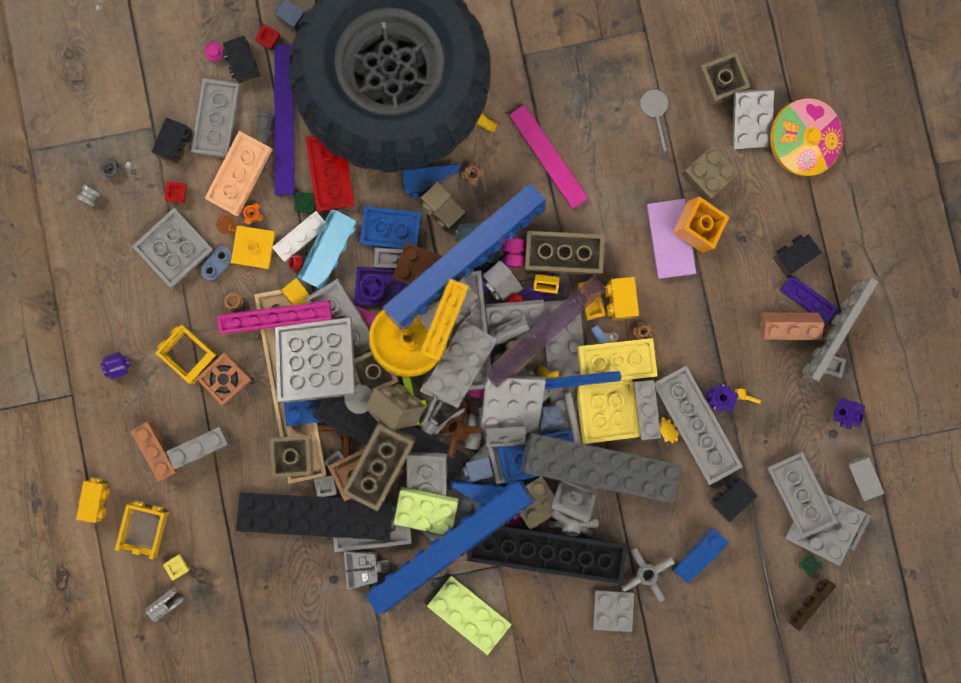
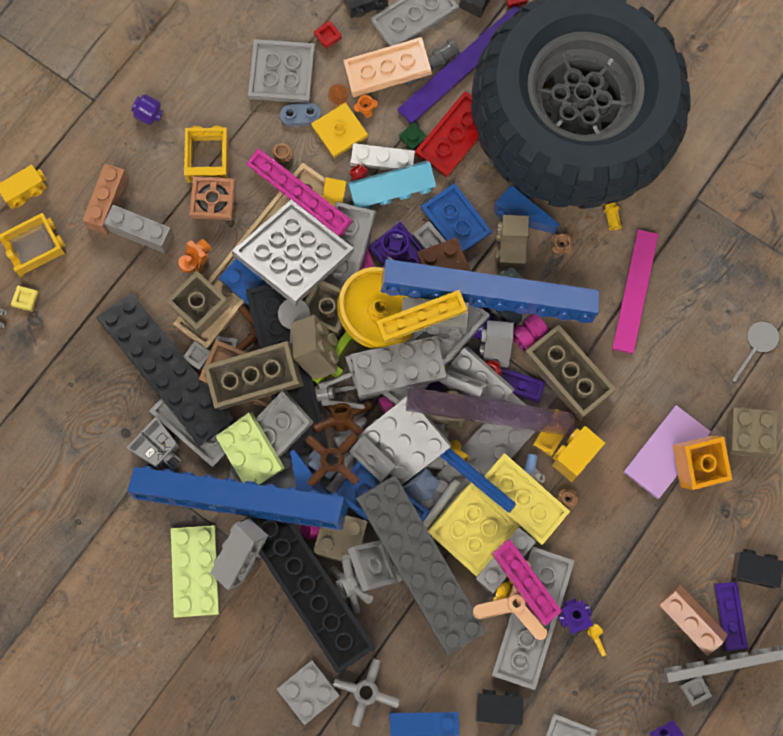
camera: 50 degrees right, 10 degrees down
yellow piece [534,274,559,294] -> none
none -> orange hips [178,239,211,274]
none -> light grey brick [210,518,268,590]
none -> reddish brown bar [305,433,360,488]
none -> light nougat piece [473,561,547,640]
none -> dark pink plate [490,539,562,625]

